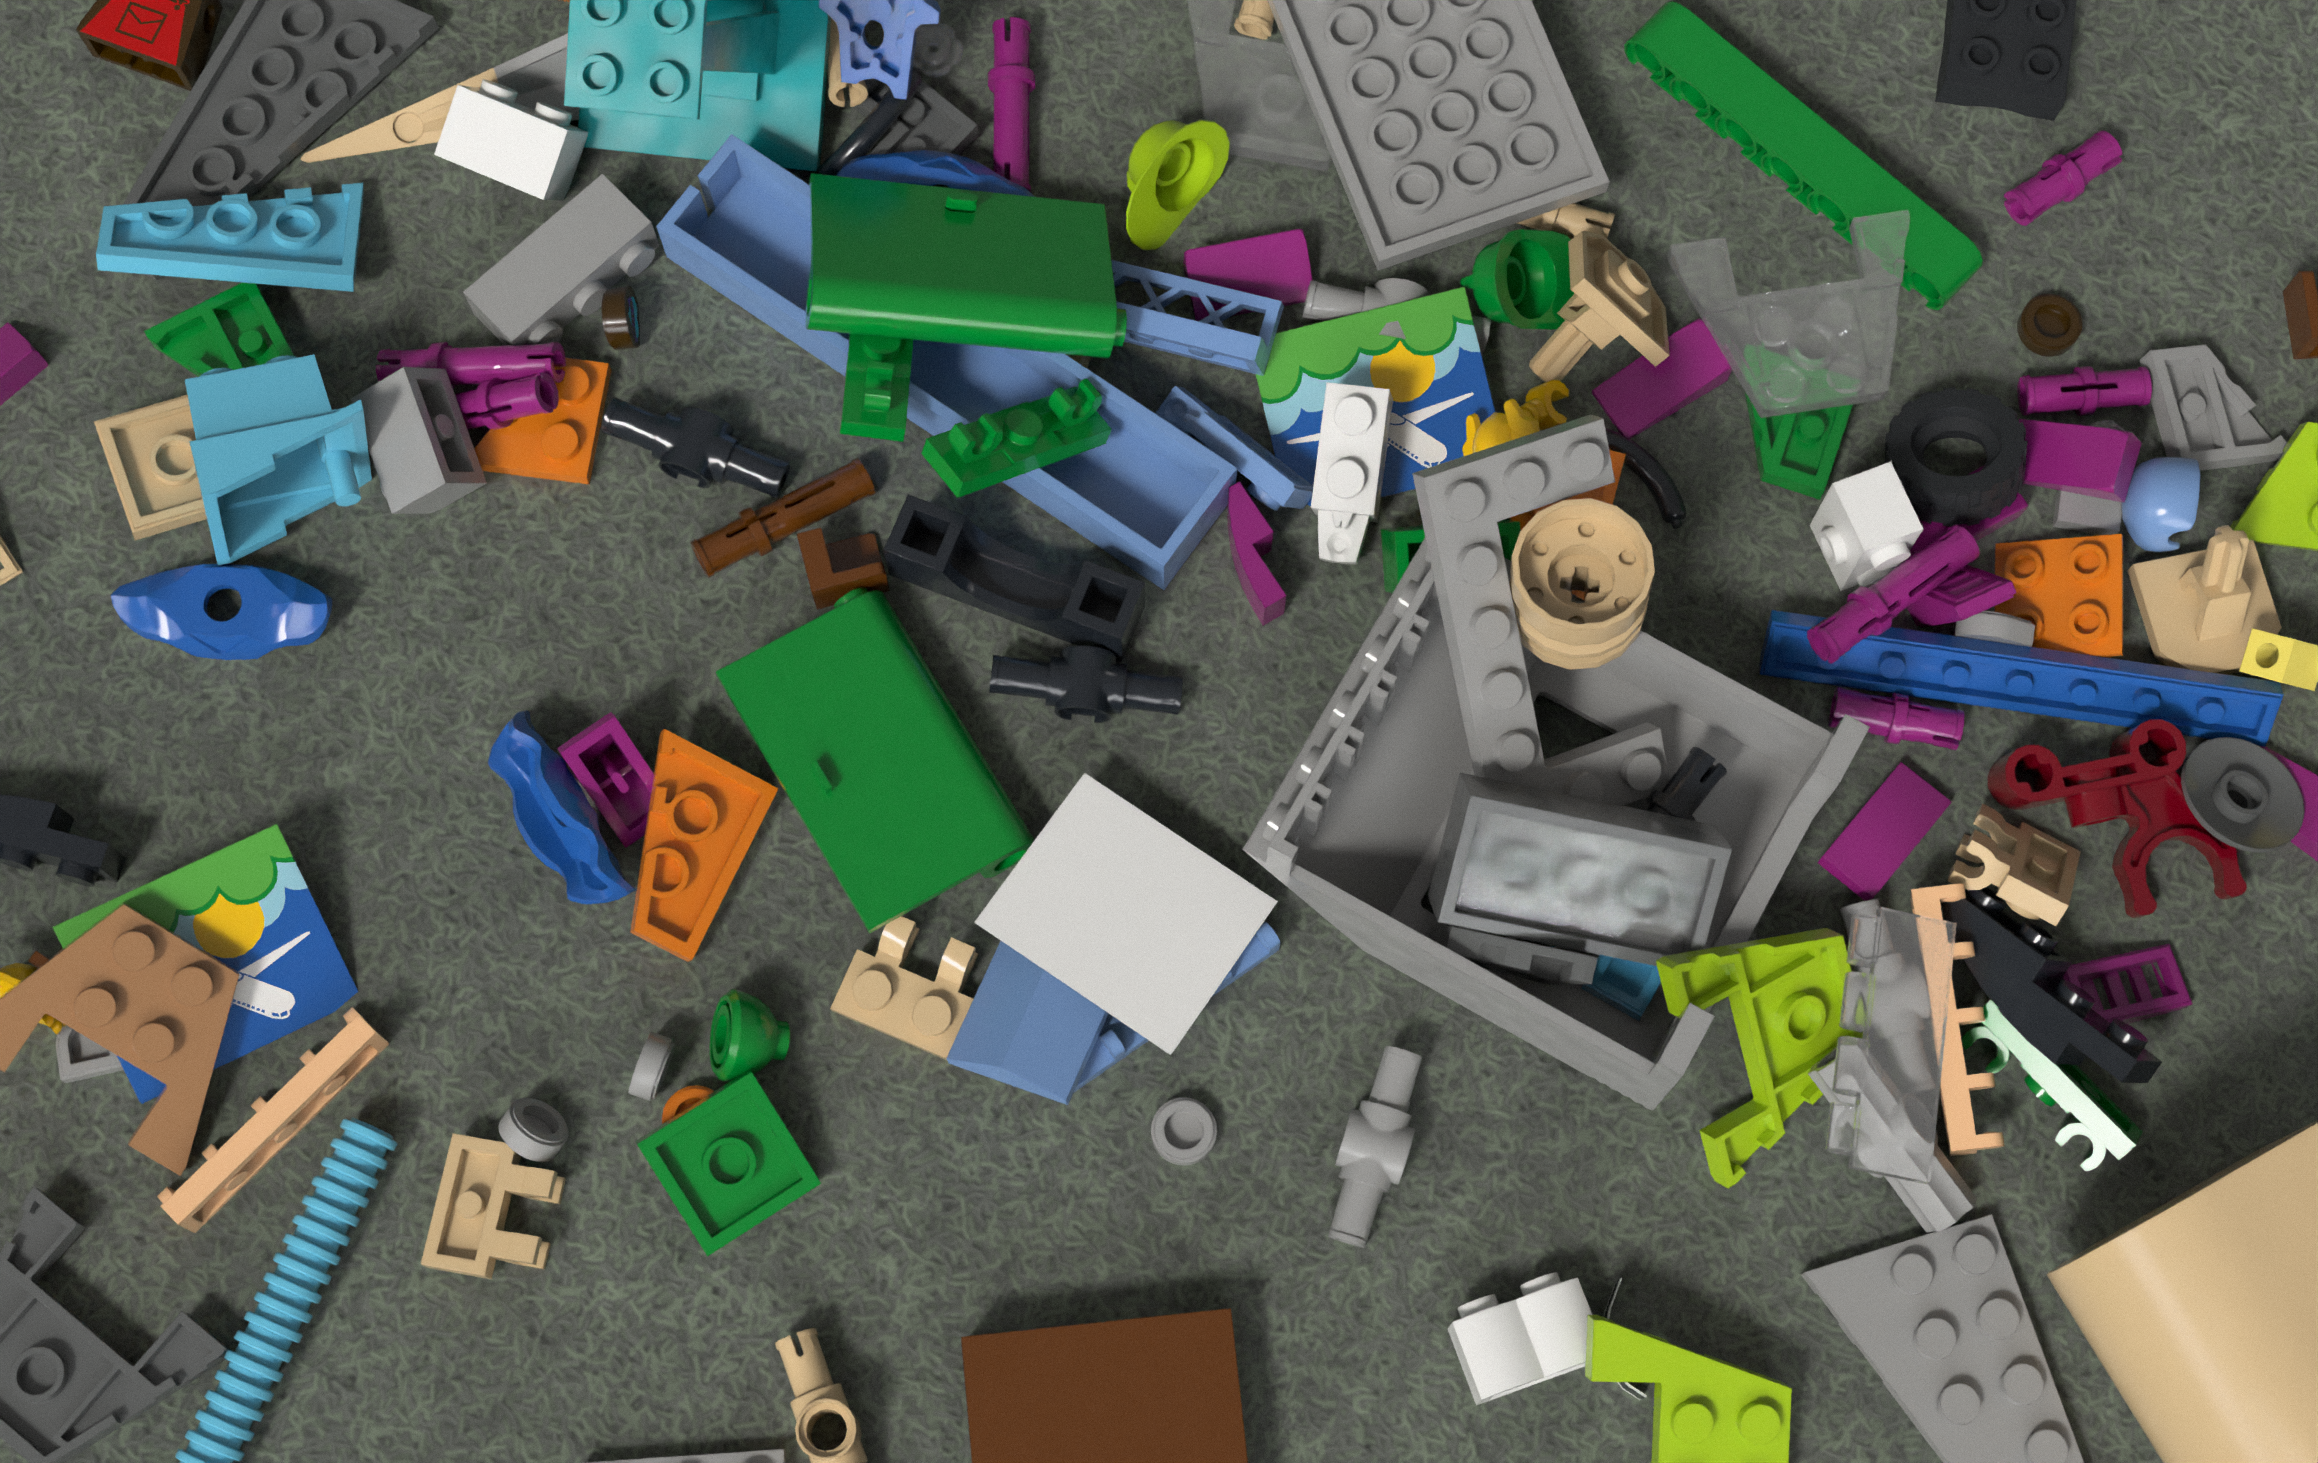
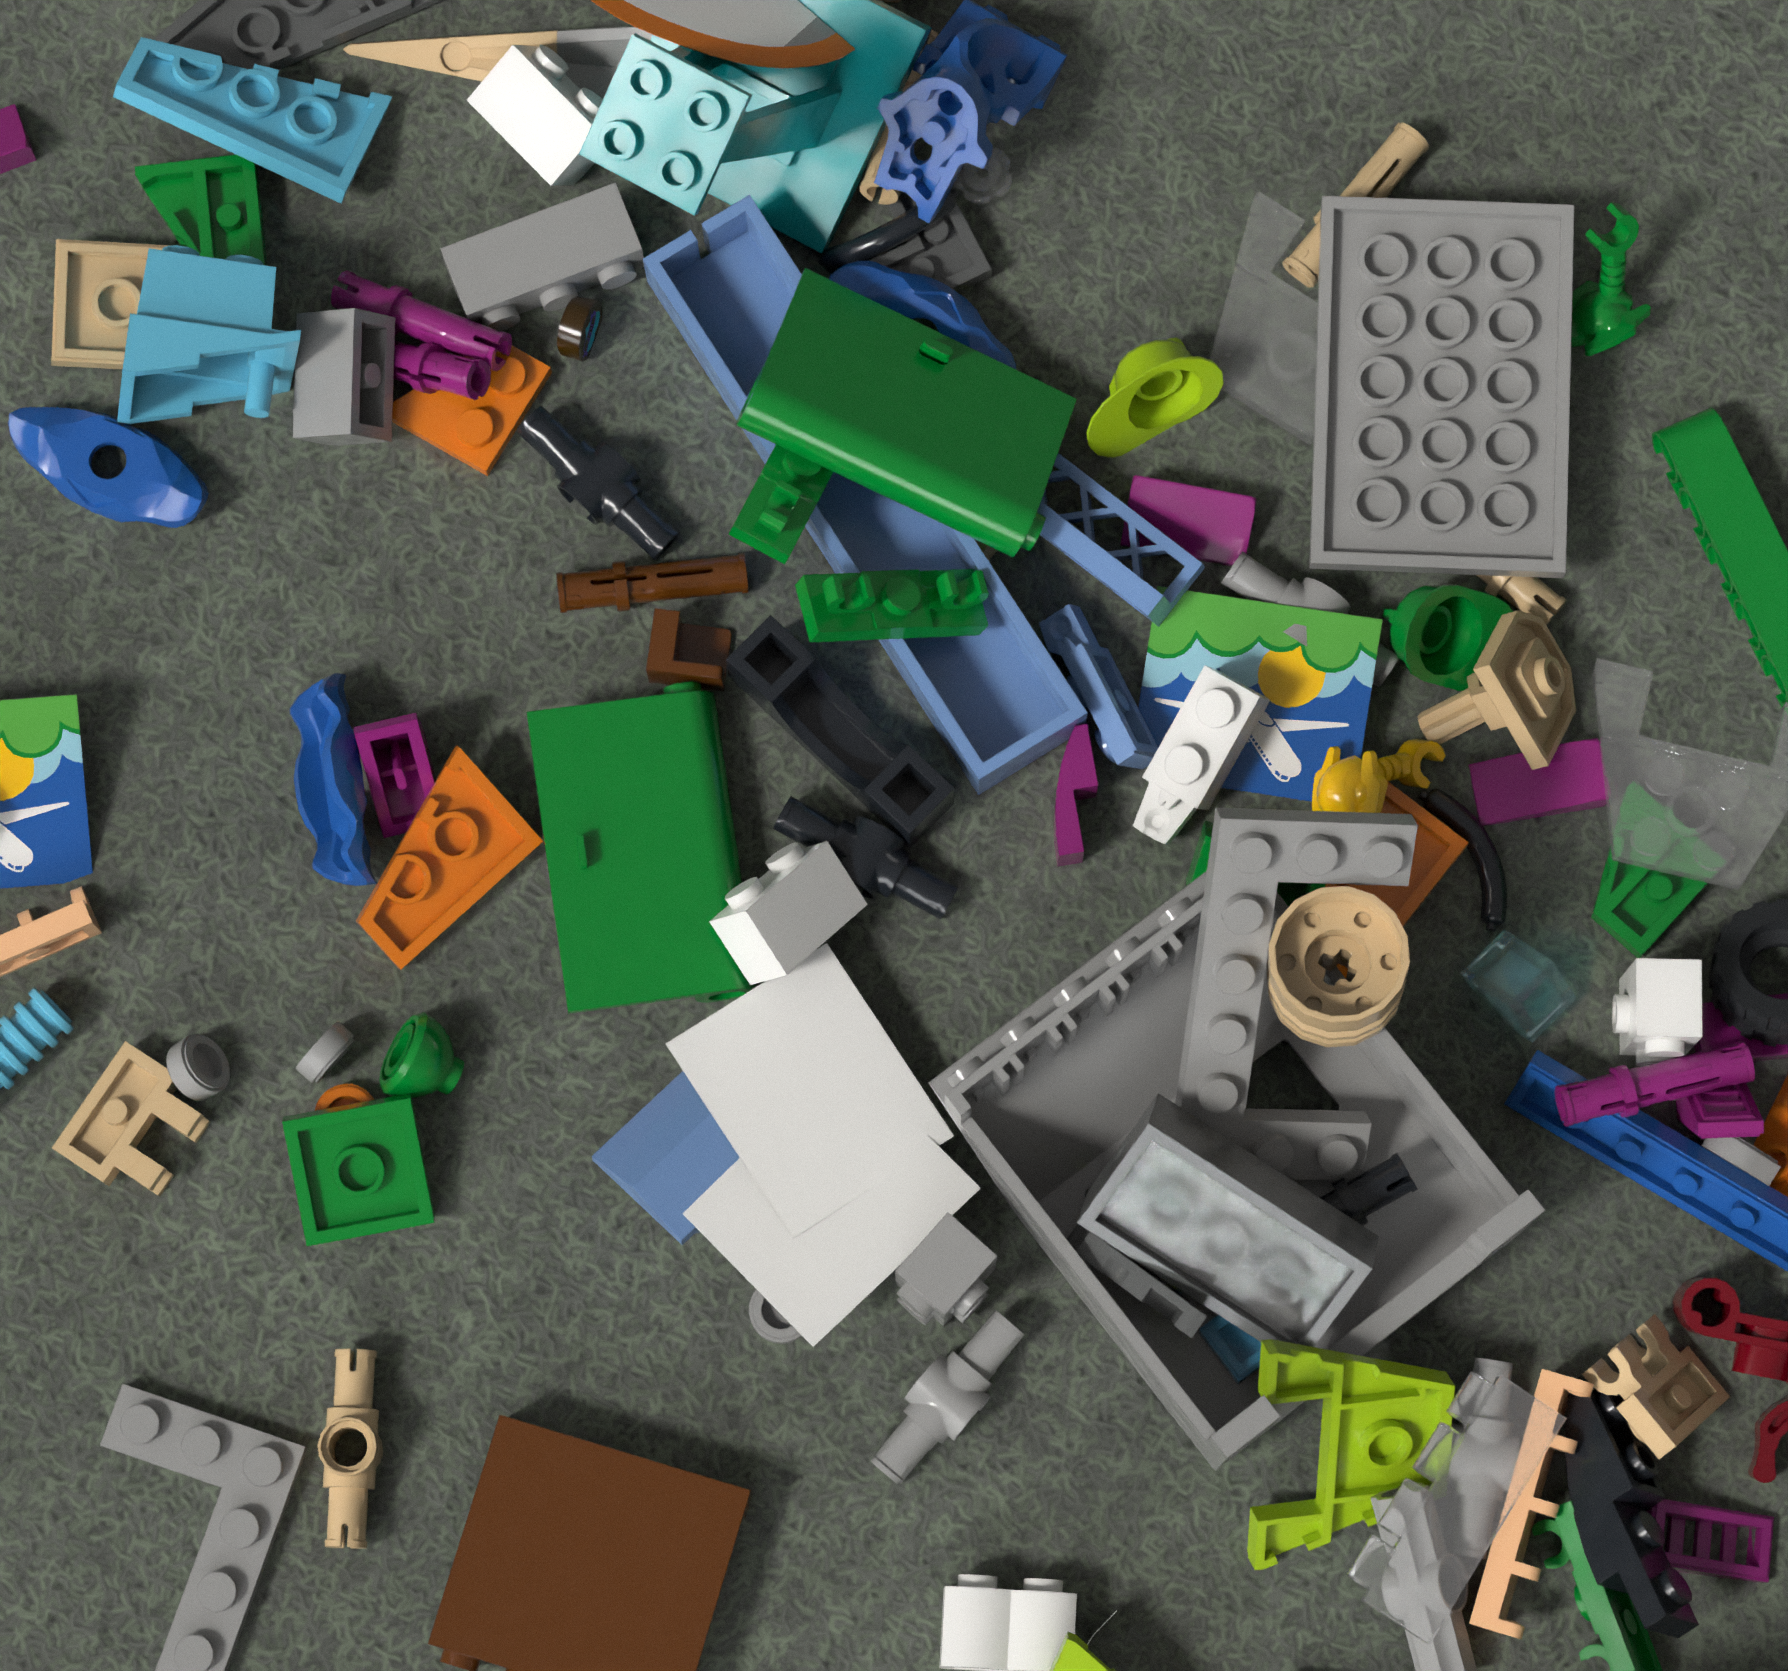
camera: 25 degrees right, 5 degrees up
tan plate [830,916,978,1060] -> none
magenta pin [988,17,1035,193] -> none
magenta slope [1817,762,1952,901] -> none
magenta pin [1828,687,1965,751] -> none
none -> white sticker [683,1135,981,1347]
none -> white brick [709,841,868,985]
none -> light grey brick [895,1212,997,1327]
none -> clear light blue brick [1460,929,1577,1043]

